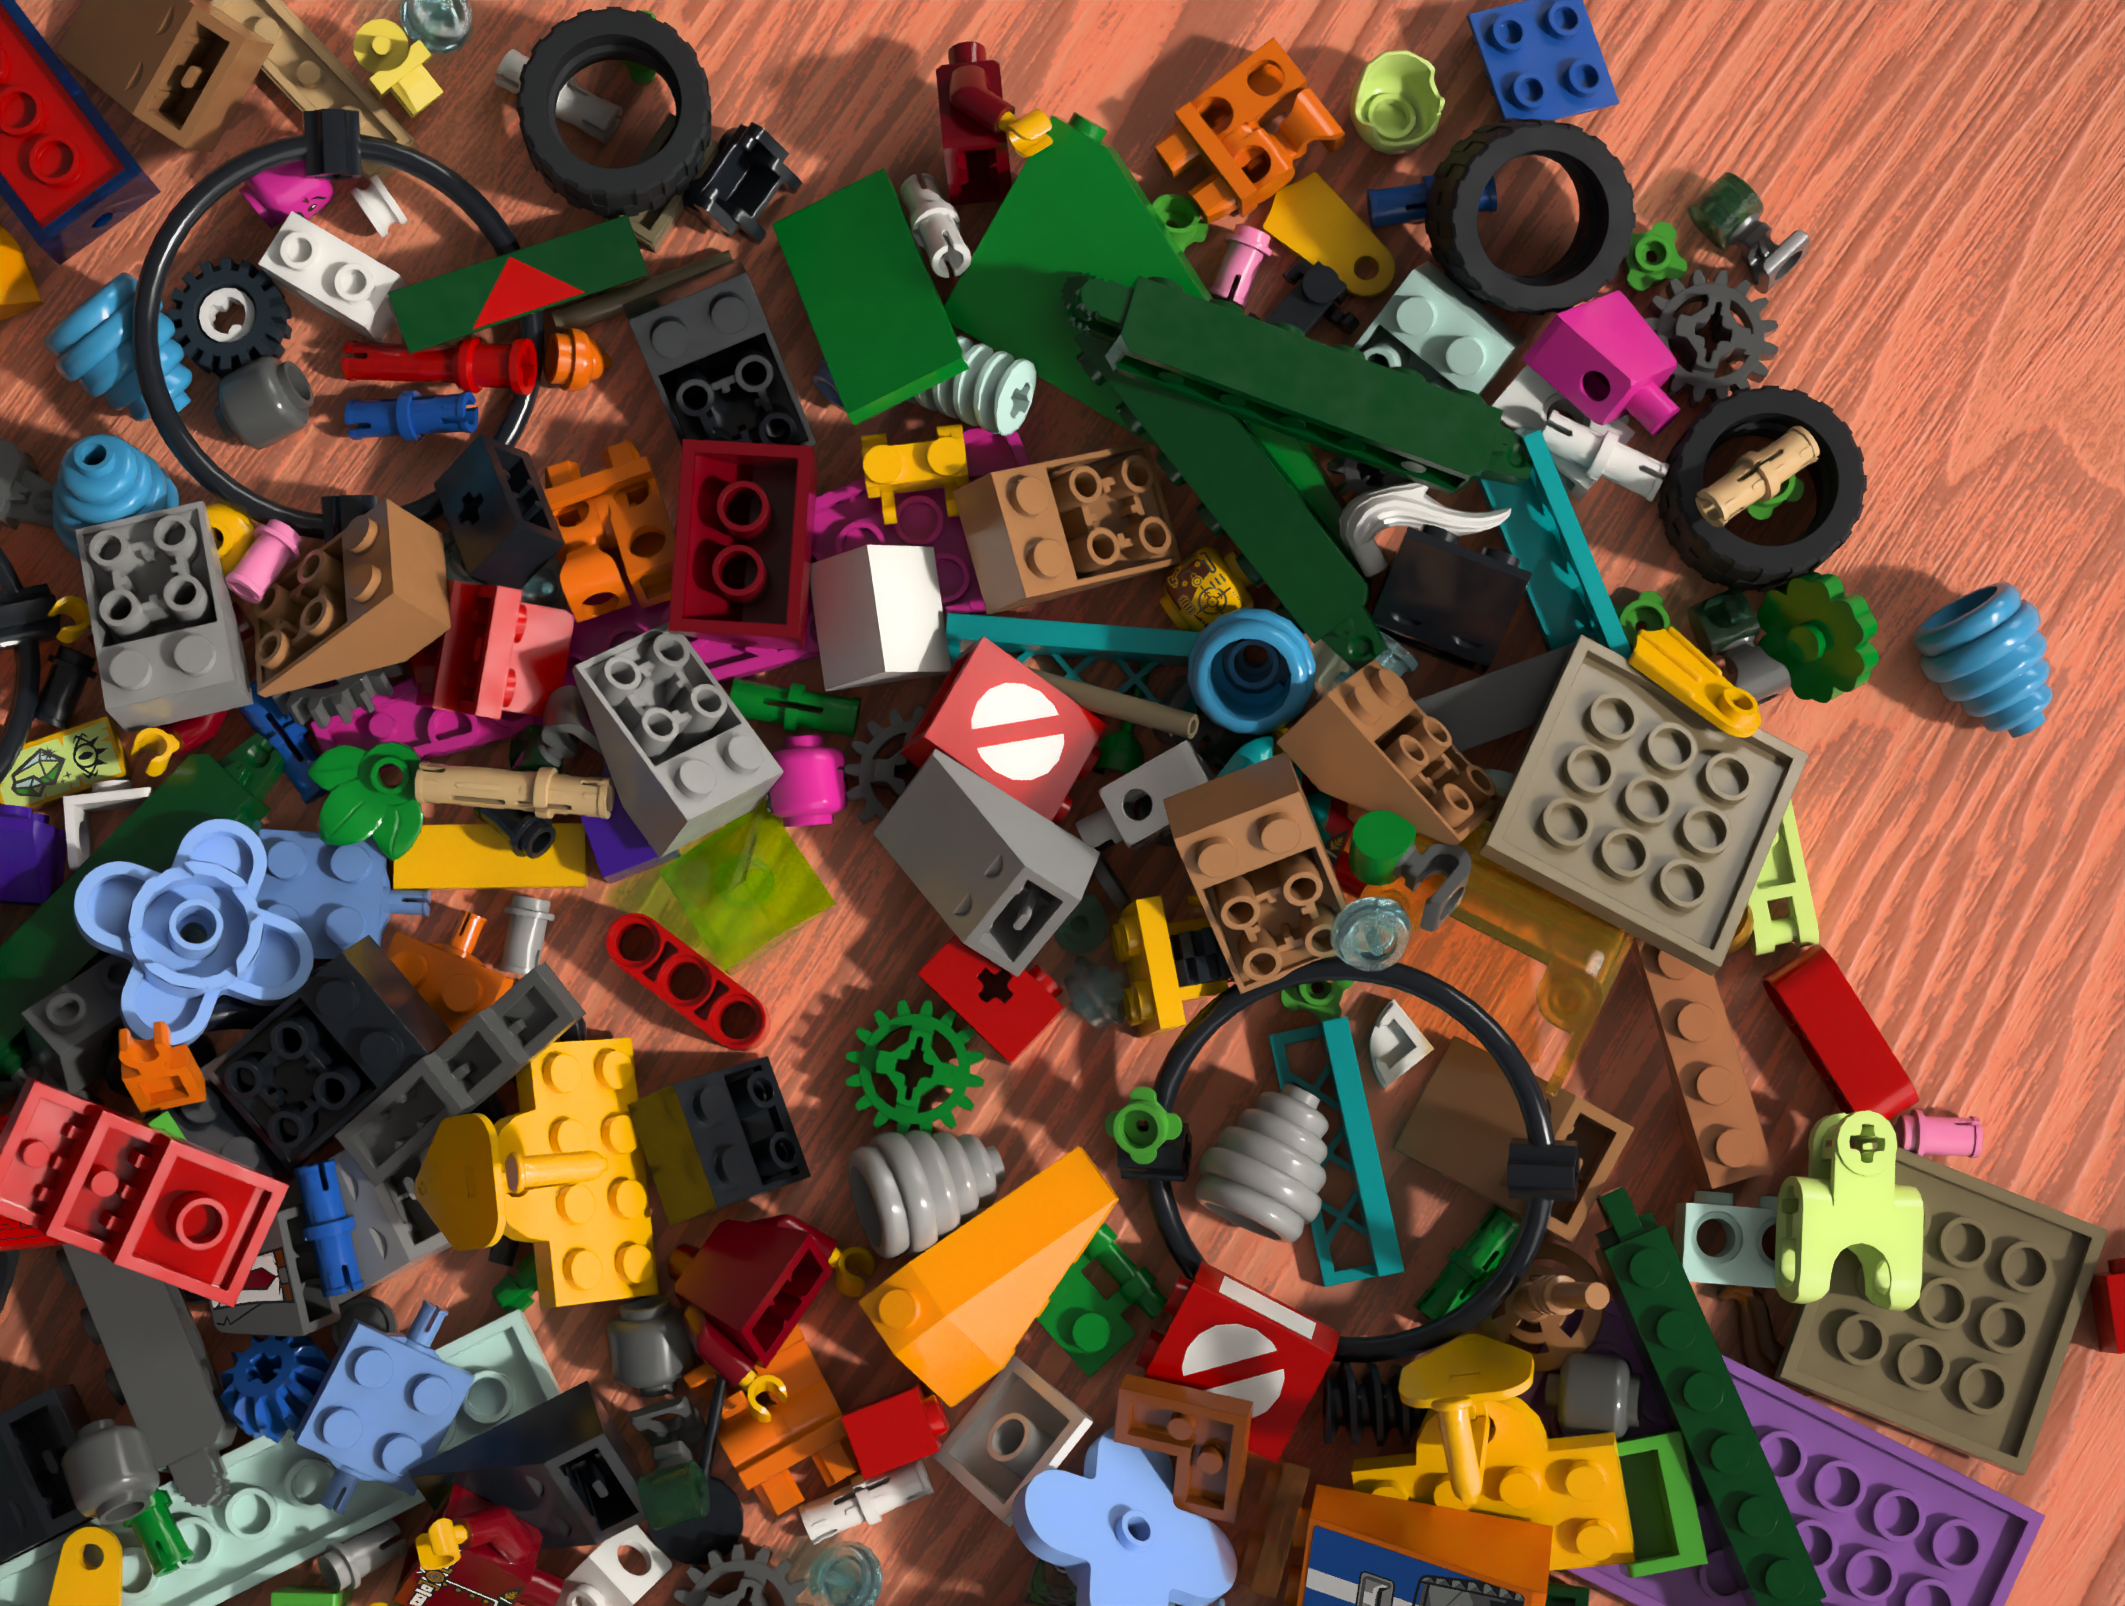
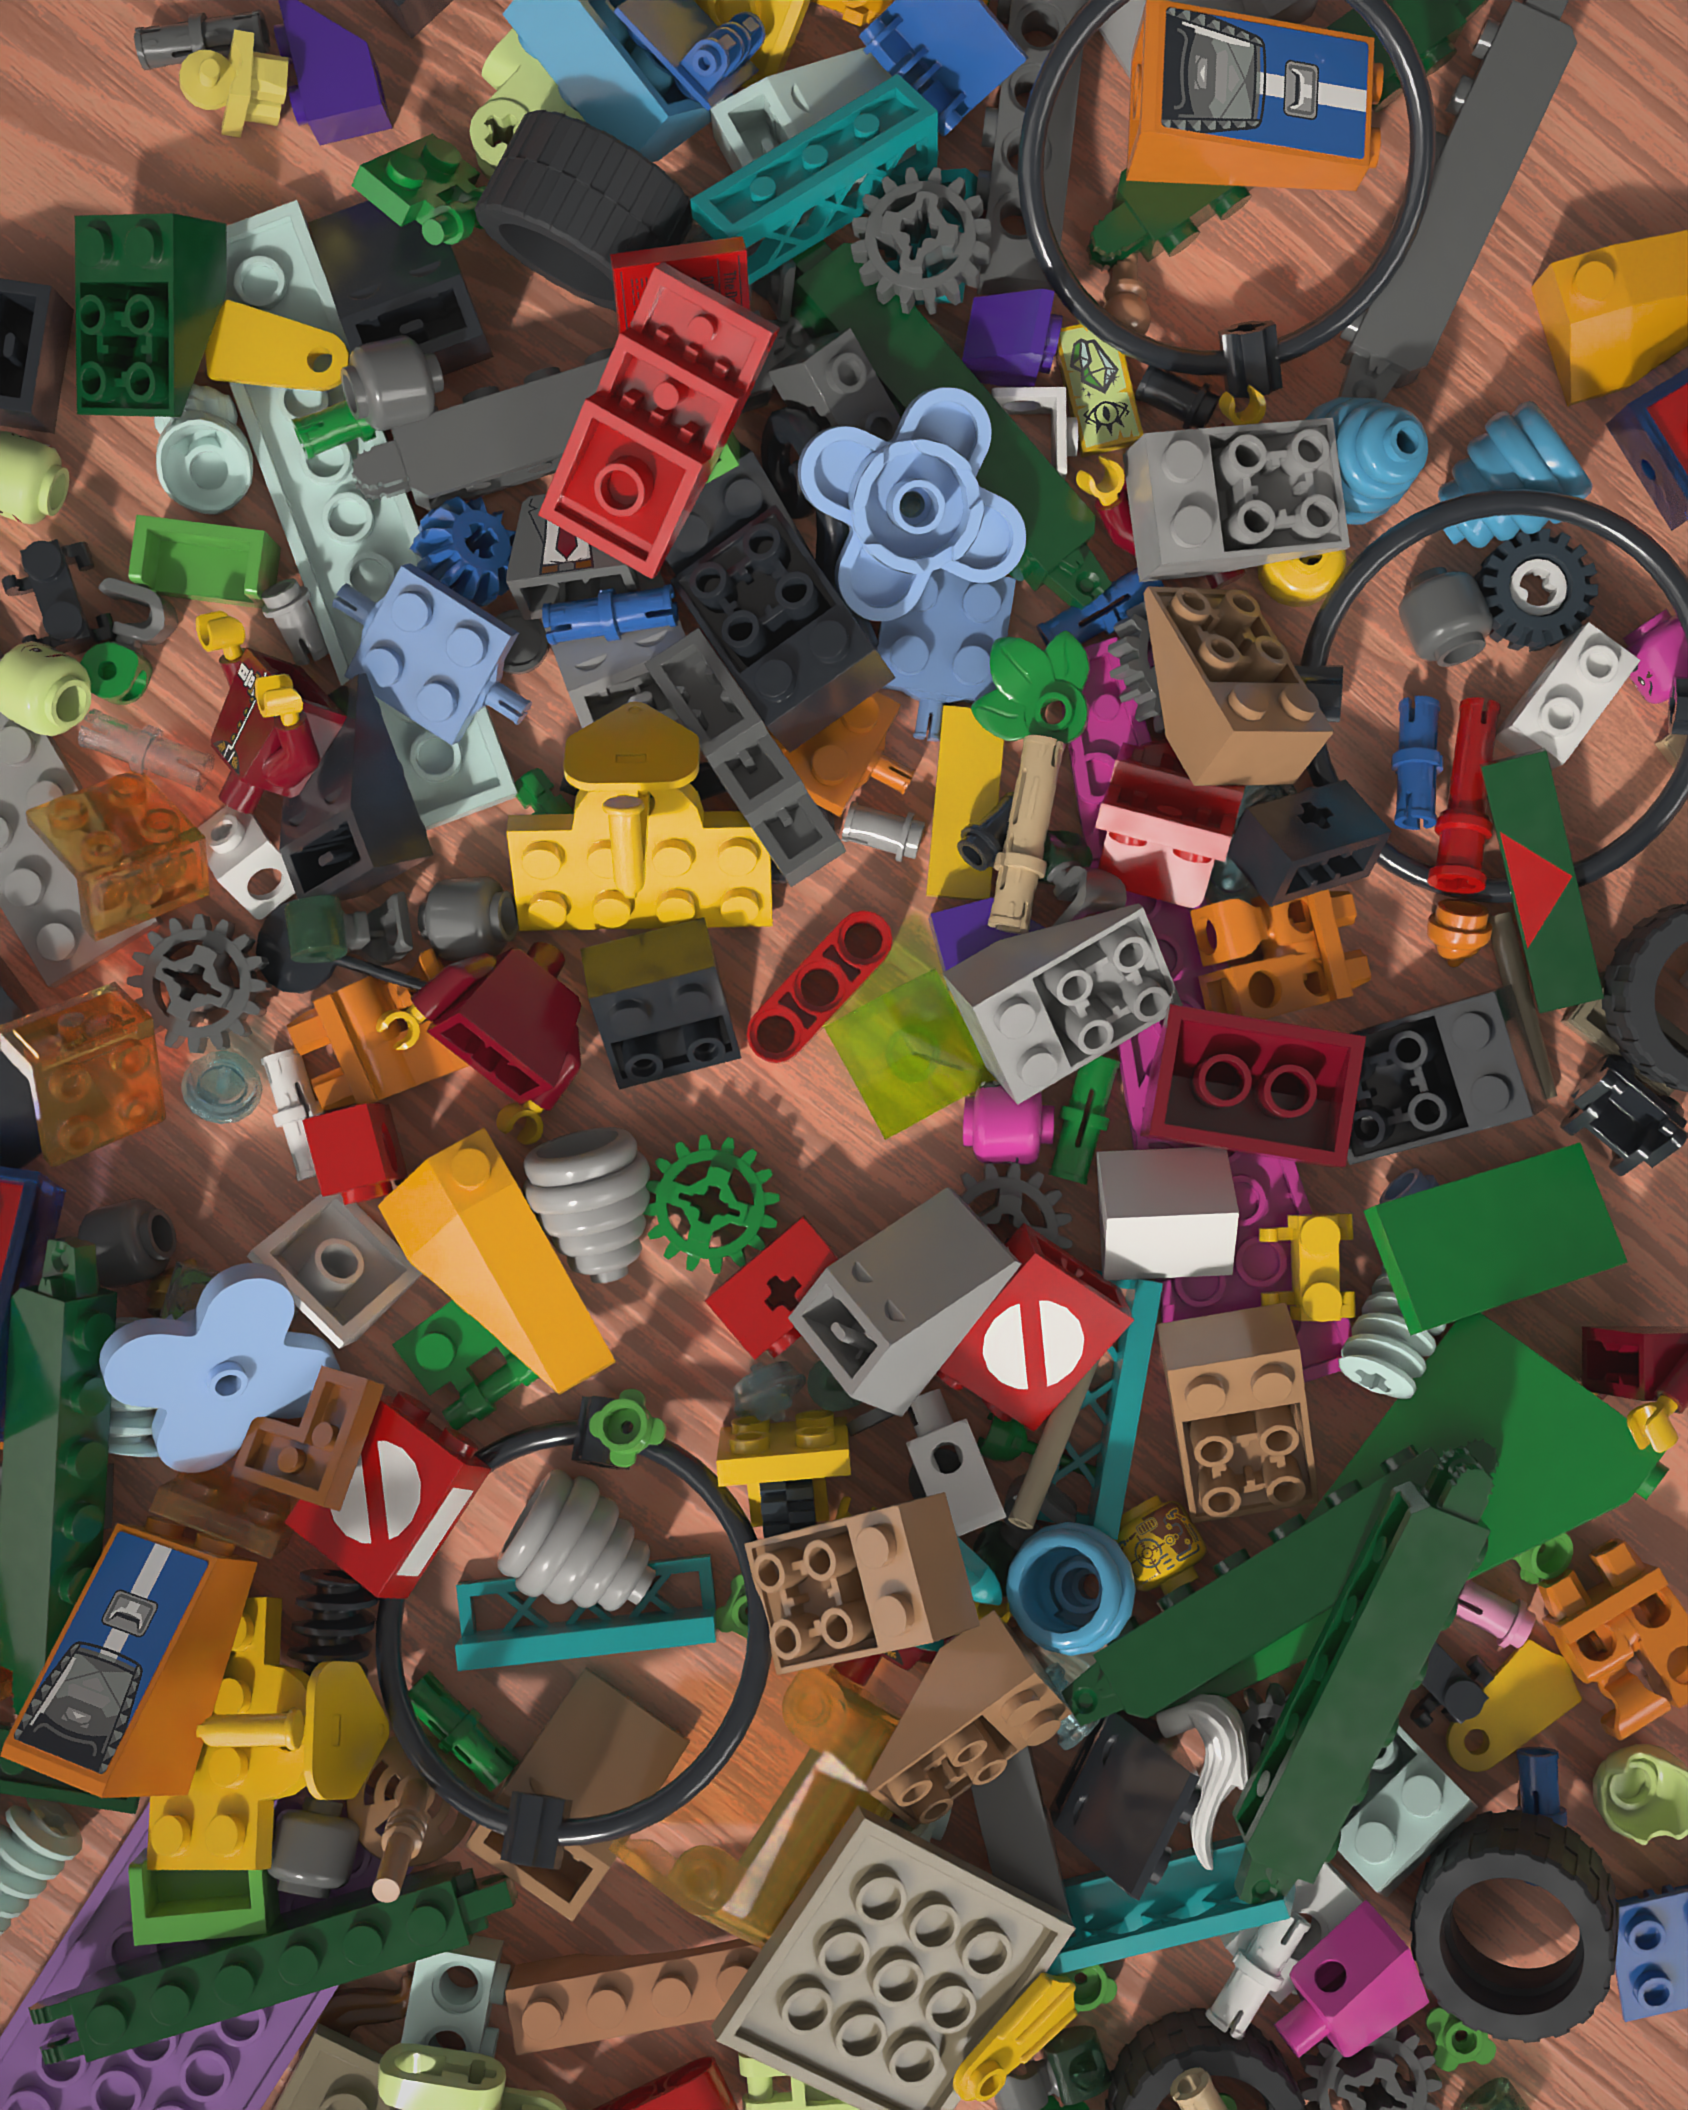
camera: 90 degrees right, 5 degrees up
orange plate [118,1021,206,1114] -> none
bright pink pin [225,519,302,604] -> none
white bush [350,174,409,239] -> none
white pin [900,173,972,278] -> none
clear light blue hat [1330,896,1411,972] -> none
leg [1348,810,1472,932] -> none
white tile [1369,999,1434,1090] -> none

